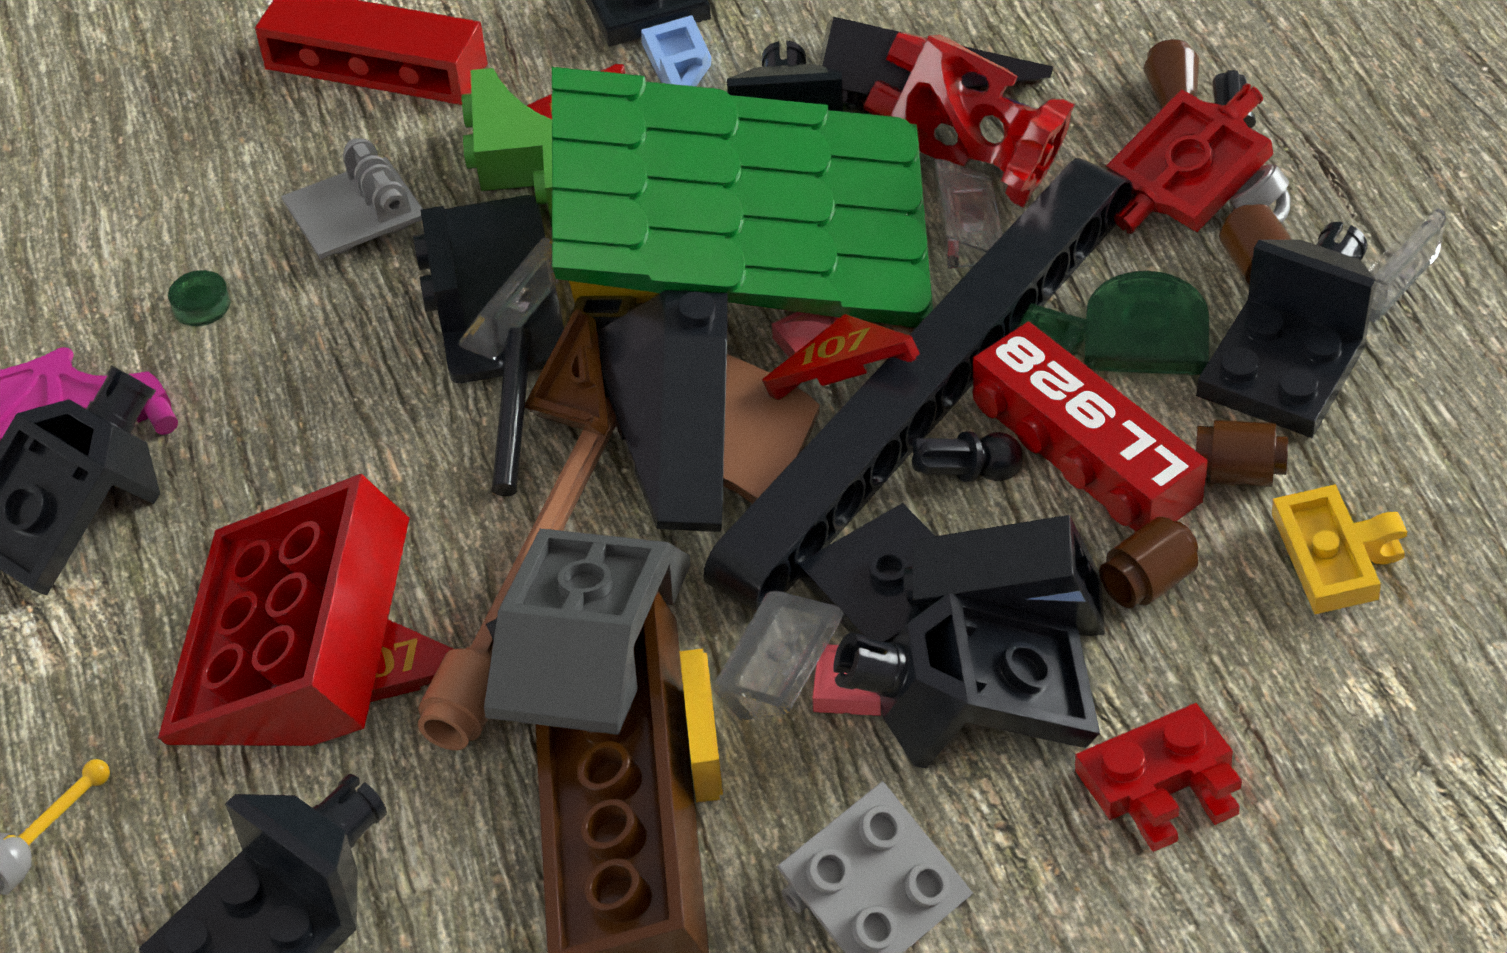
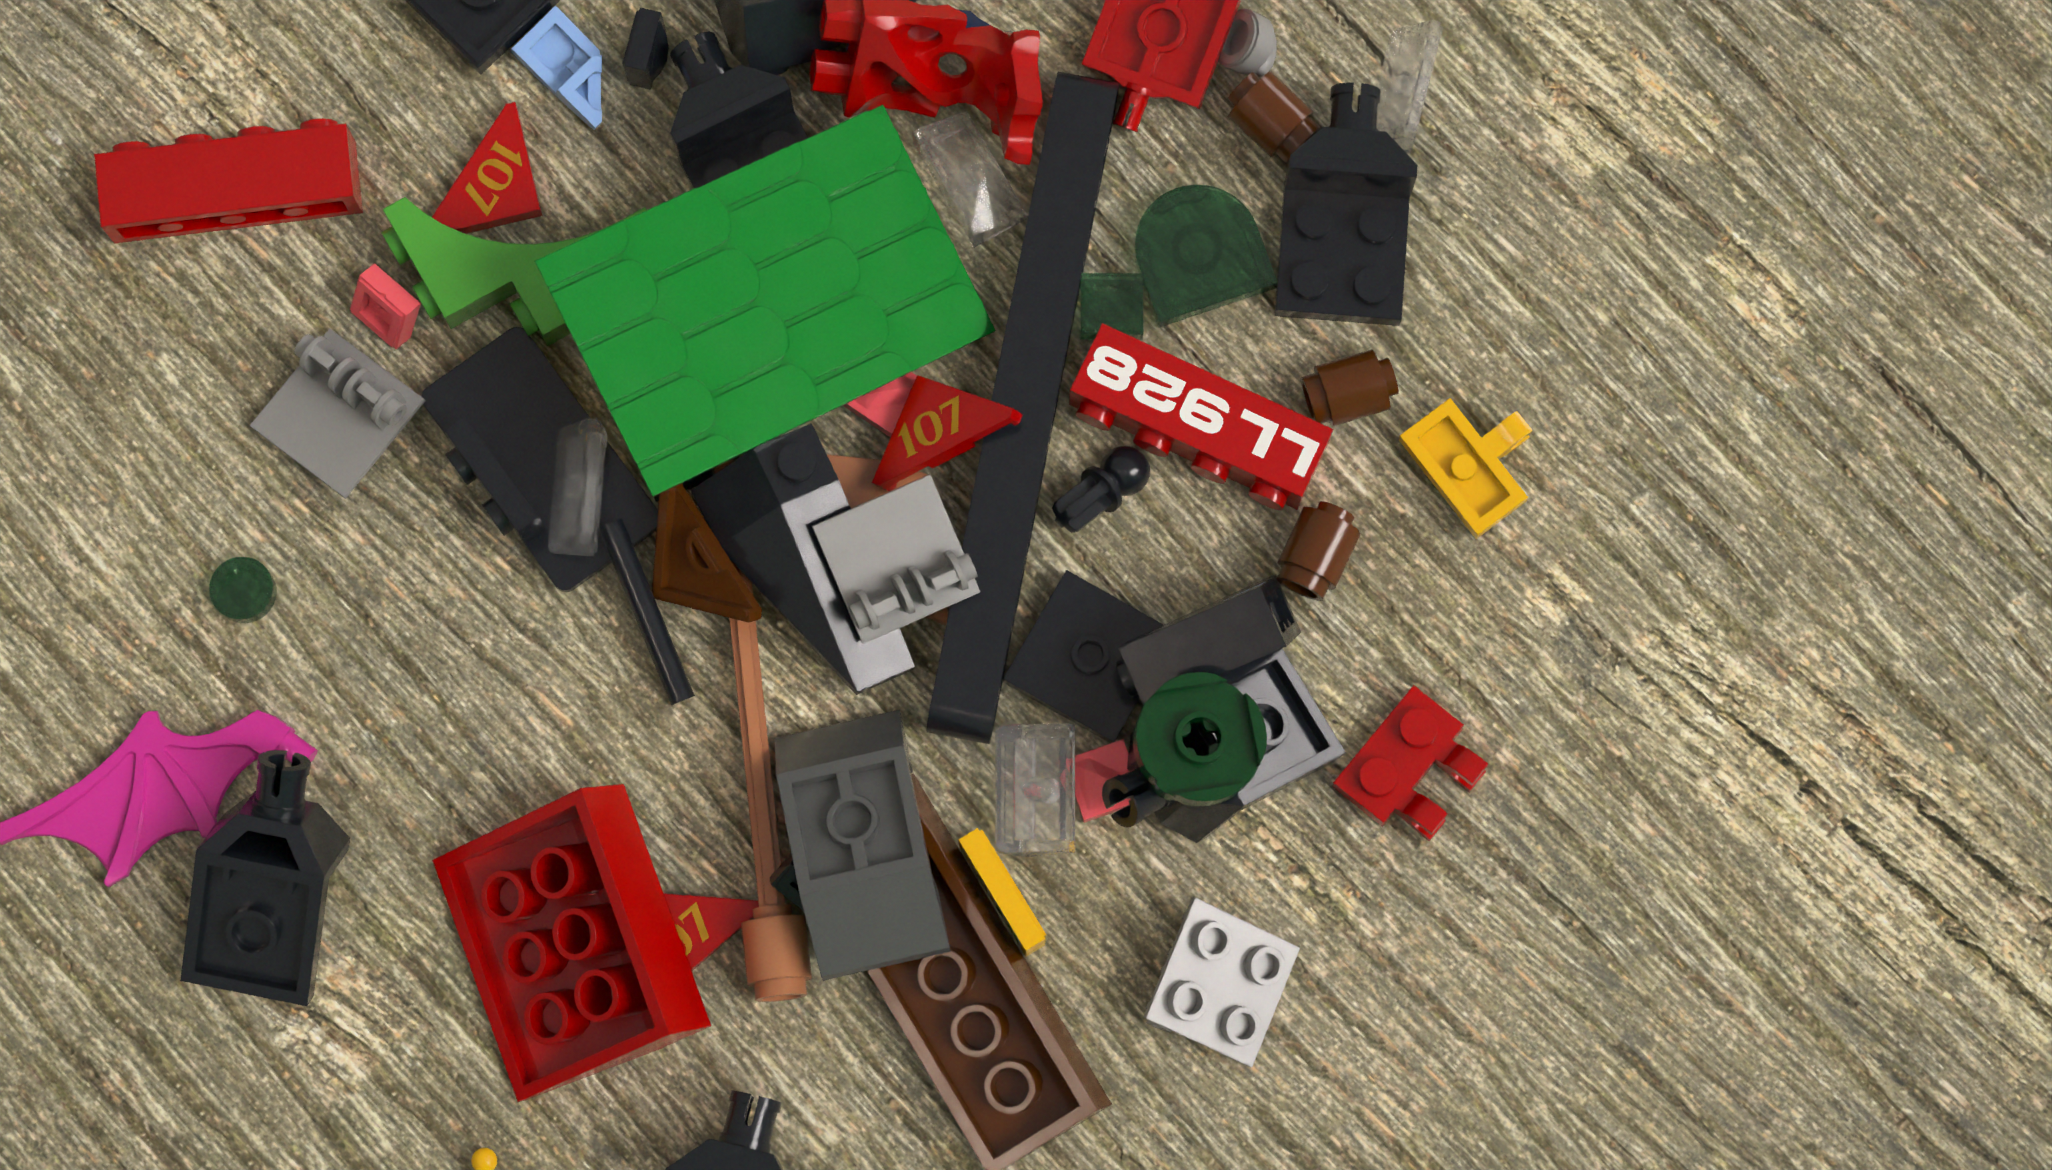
camera: 30 degrees left, 30 degrees up
none -> coral tile [350,263,421,349]
none -> black tile [622,8,669,90]
none -> light grey hinge [812,474,980,644]
none -> dark green plate [1133,672,1267,806]

